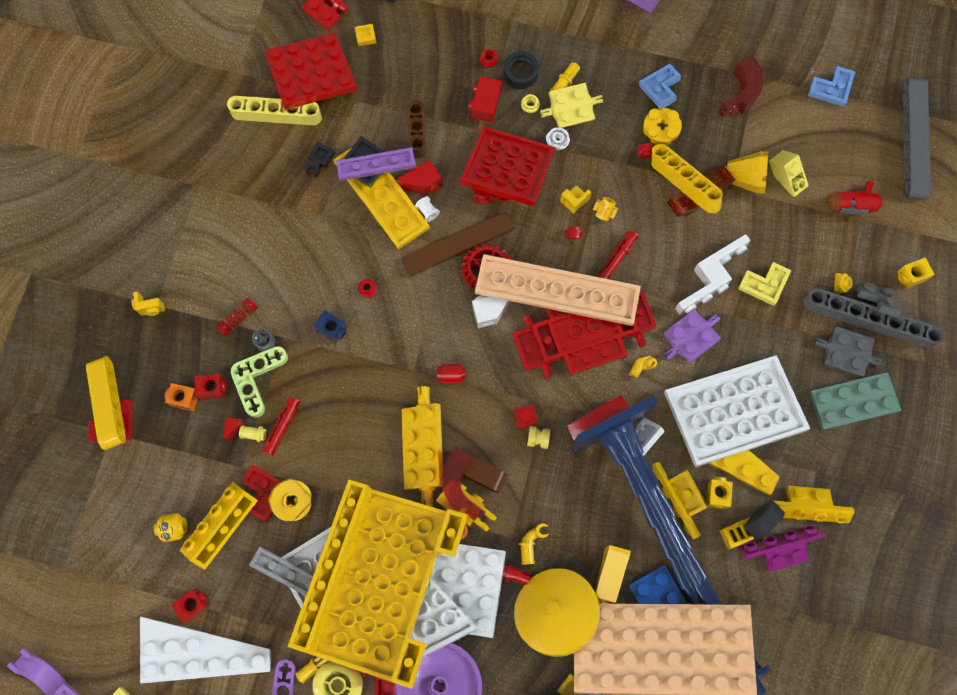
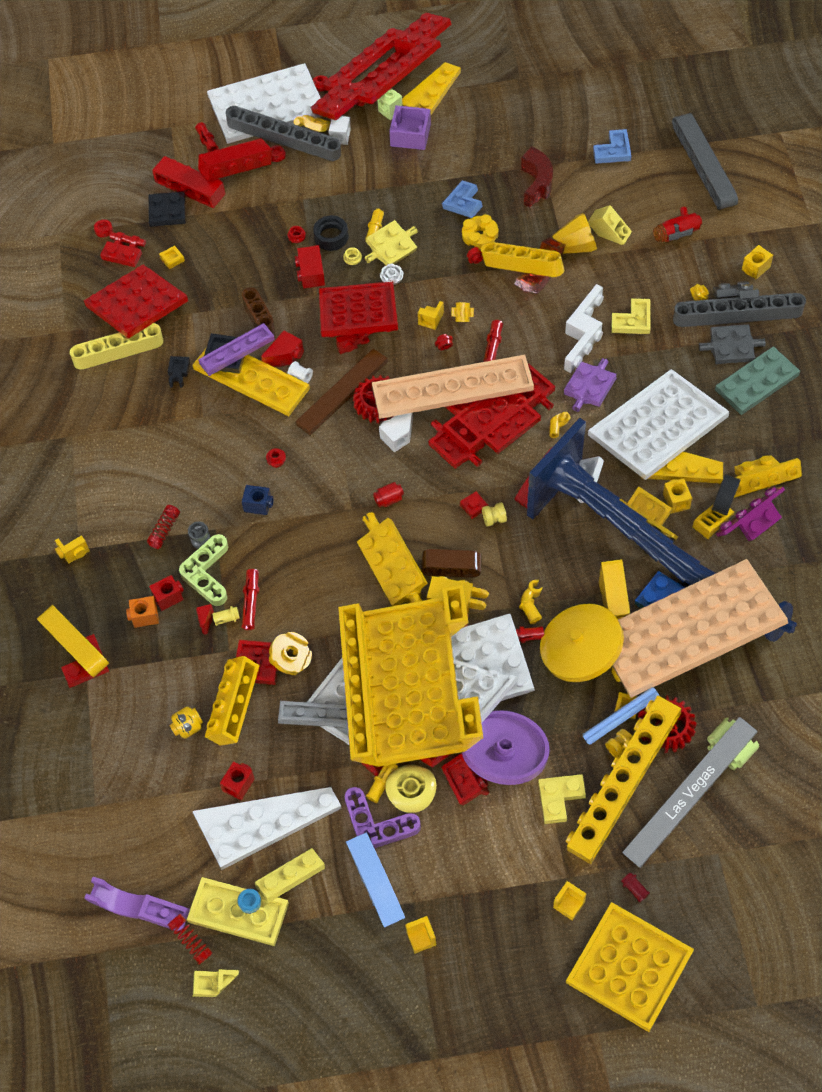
camera: 20 degrees left, 15 degrees down
clear red arch [442,447,486,521] -> none

